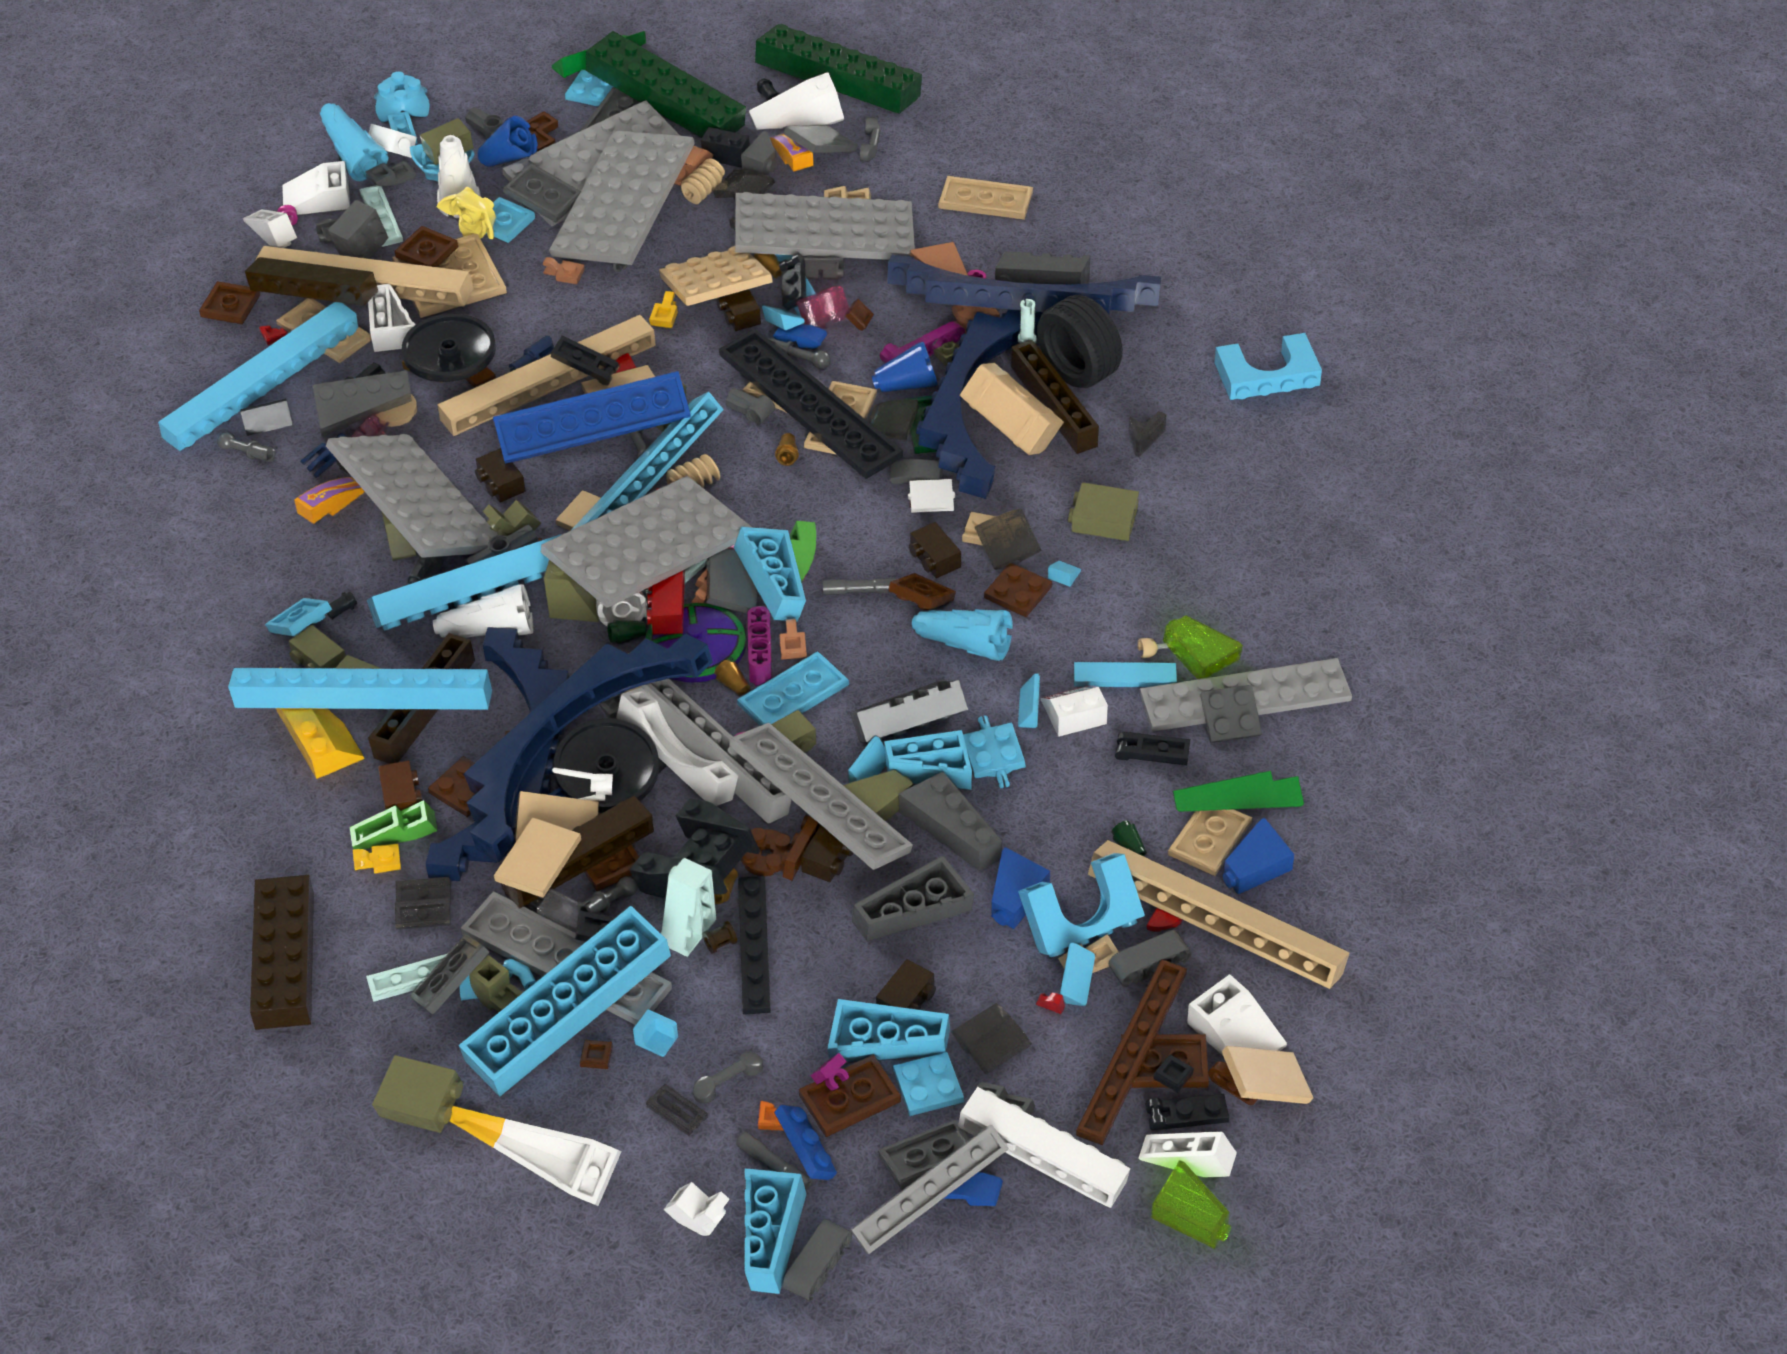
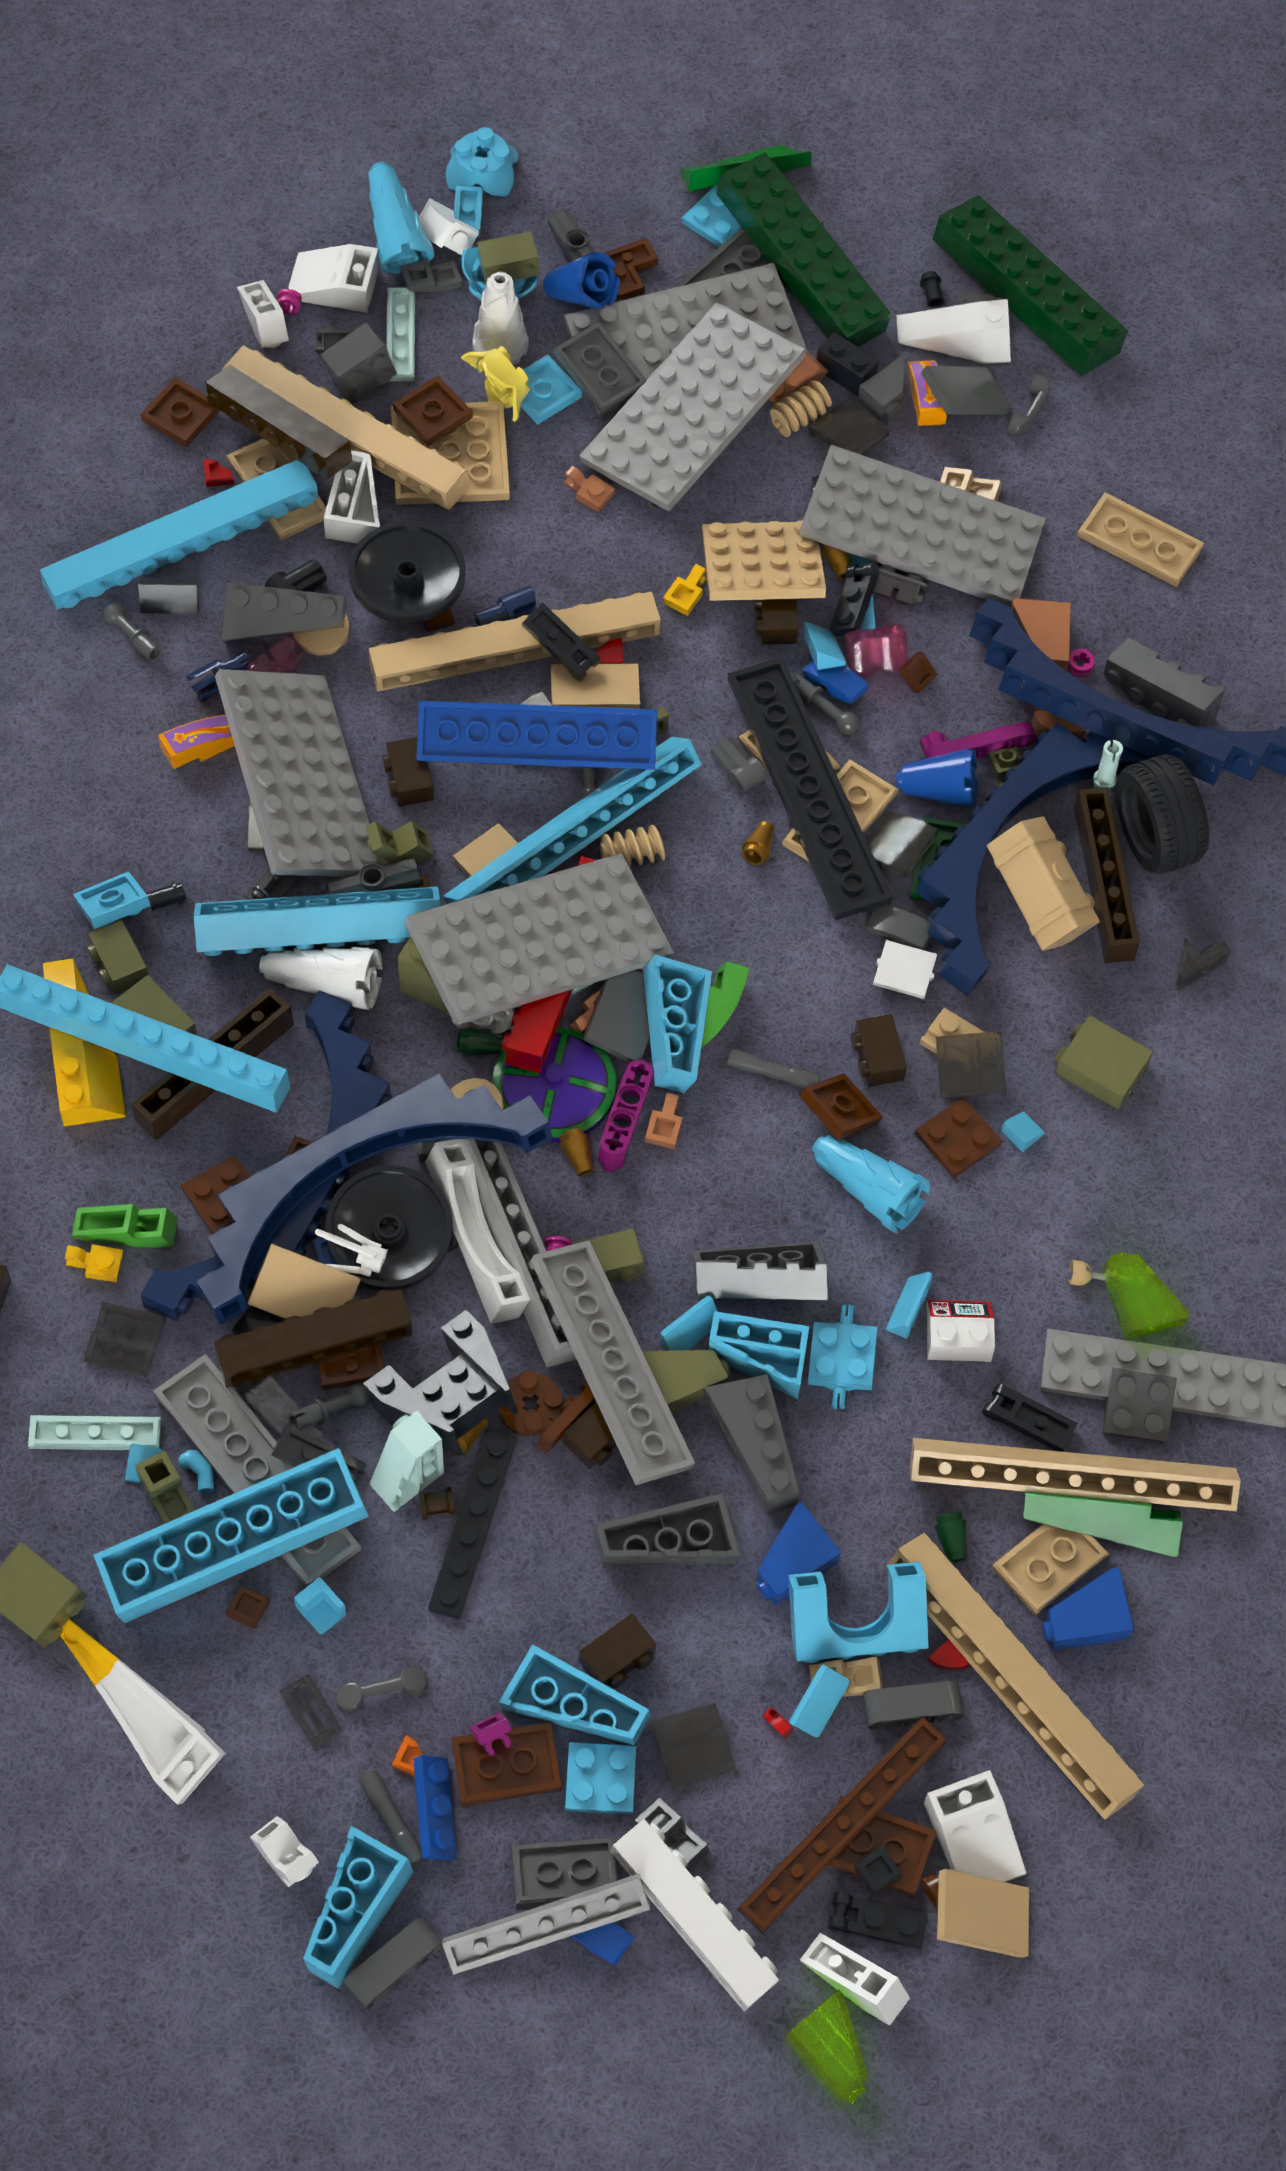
camera: 15 degrees right, 15 degrees up
reddish brown brick [378,760,422,811] -> none
dark grey tile [410,935,490,1015] -> none
tan tile [494,817,581,898] -> none
medium azure tile [737,651,849,726] -> none
medium azure tile [1074,662,1177,687] -> none
none -> tan brick [910,1438,1241,1511]

